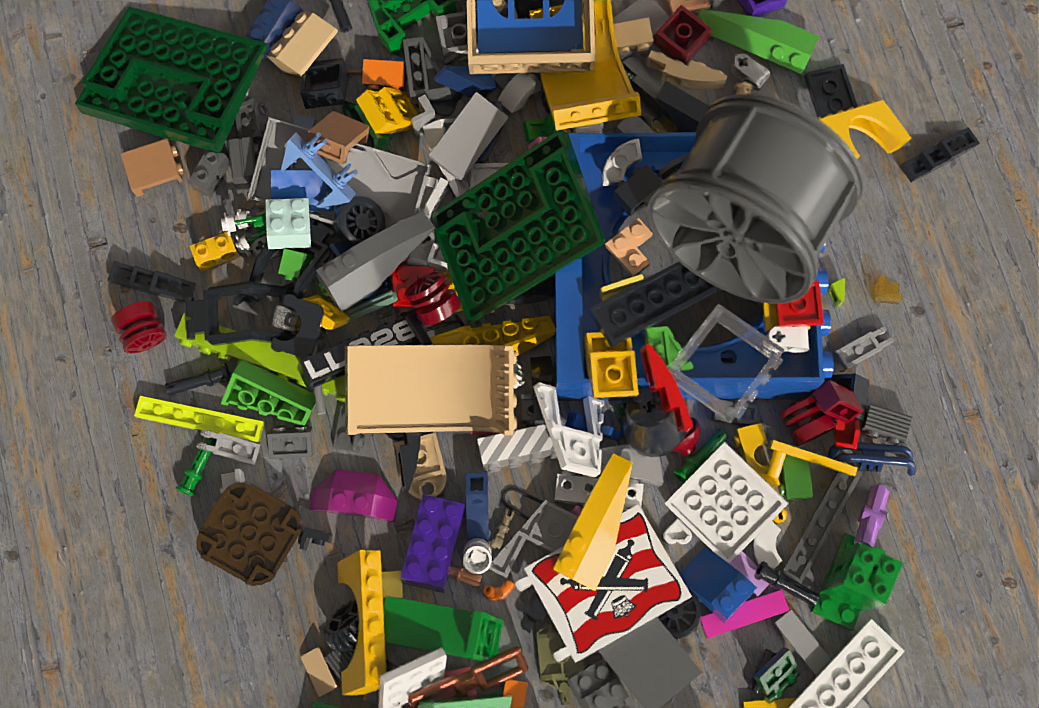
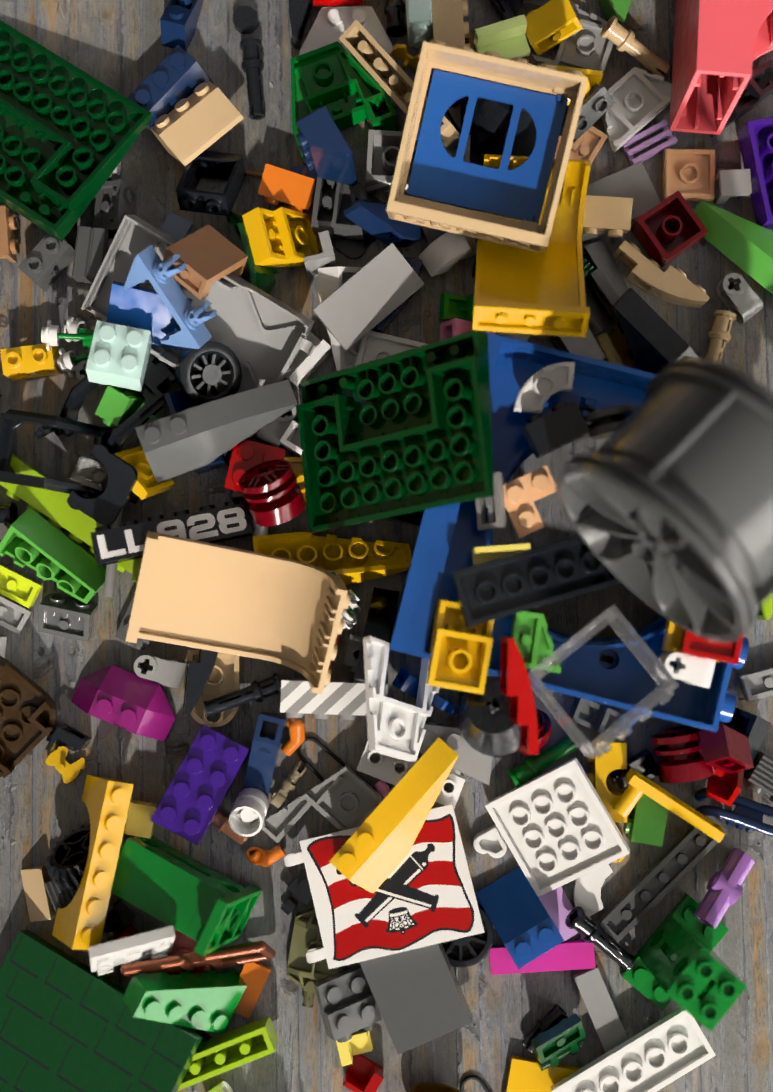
camera: 20 degrees right, 10 degrees up
sand green axle [347,290,398,319] -> none
black piece [404,313,464,345] -> none
none -> yellow piece [45,746,85,784]
none -> light grey piece [134,654,187,689]
none -> black pin [204,673,281,717]
none -> orange arm [280,718,306,756]
none -> dark blue slope [296,106,357,186]
none -> light grey tile [475,472,507,530]
none -> black plate [609,749,658,789]

